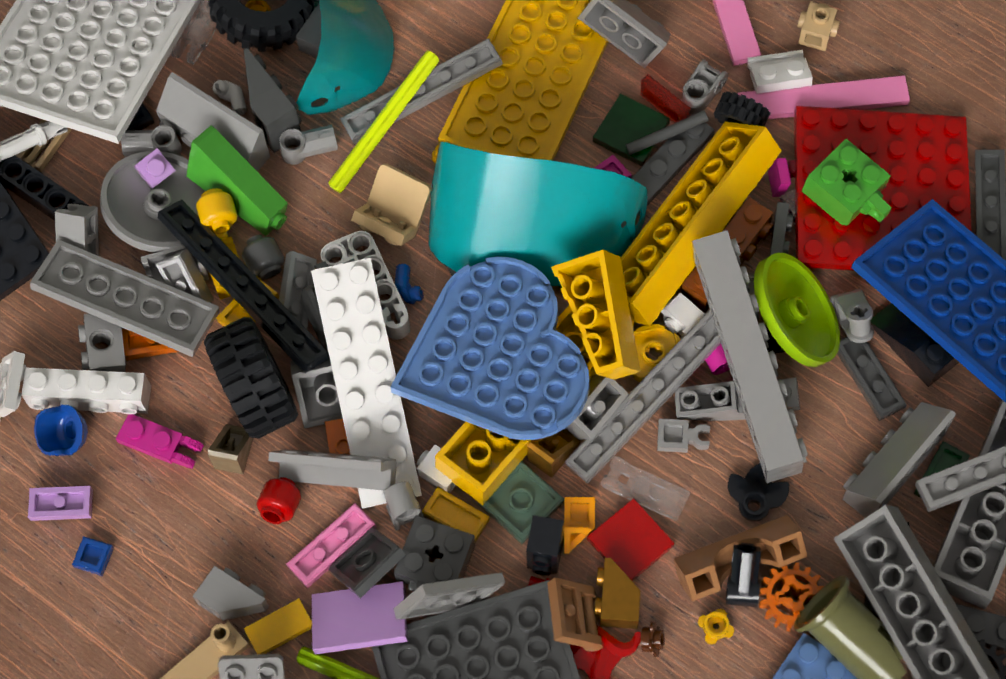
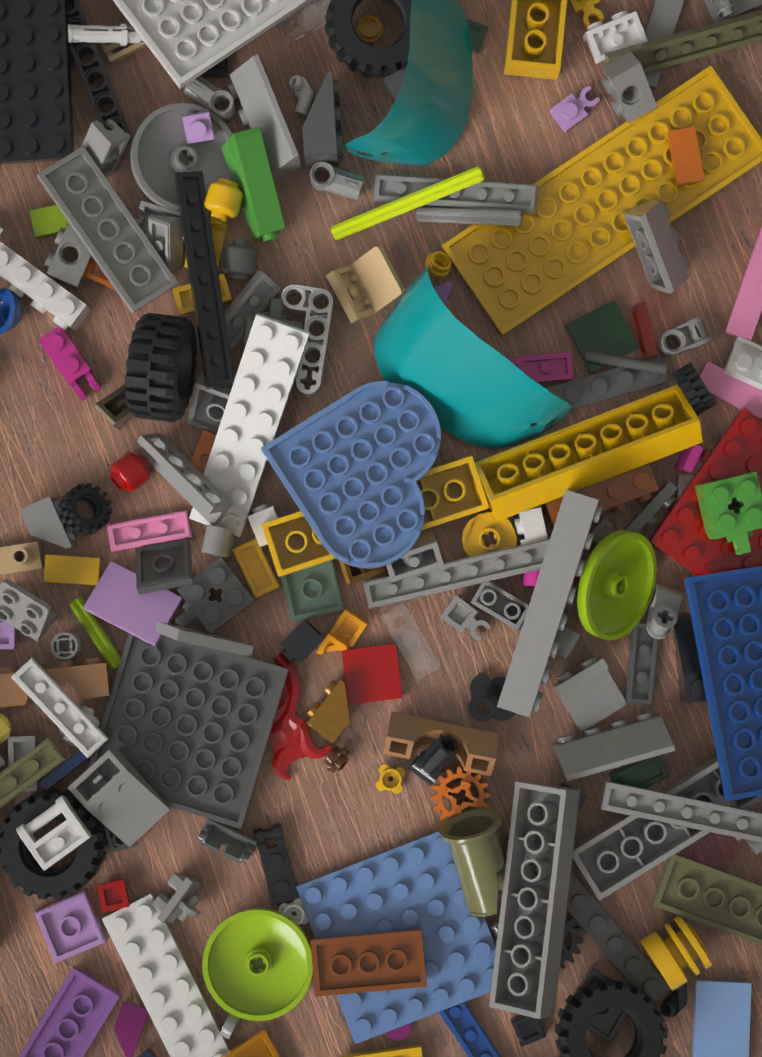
camera: 30 degrees right, 20 degrees up
blue arm [395,264,424,304] -> none
medium nougat plate [547,577,603,652] -> none
yellow wedge [551,249,641,380] -> none
none -> lime tile [29,205,69,239]
none -> black tyre [58,483,112,536]
none -> light grey axle [416,206,523,226]
none -> light grey bracket [552,656,626,731]

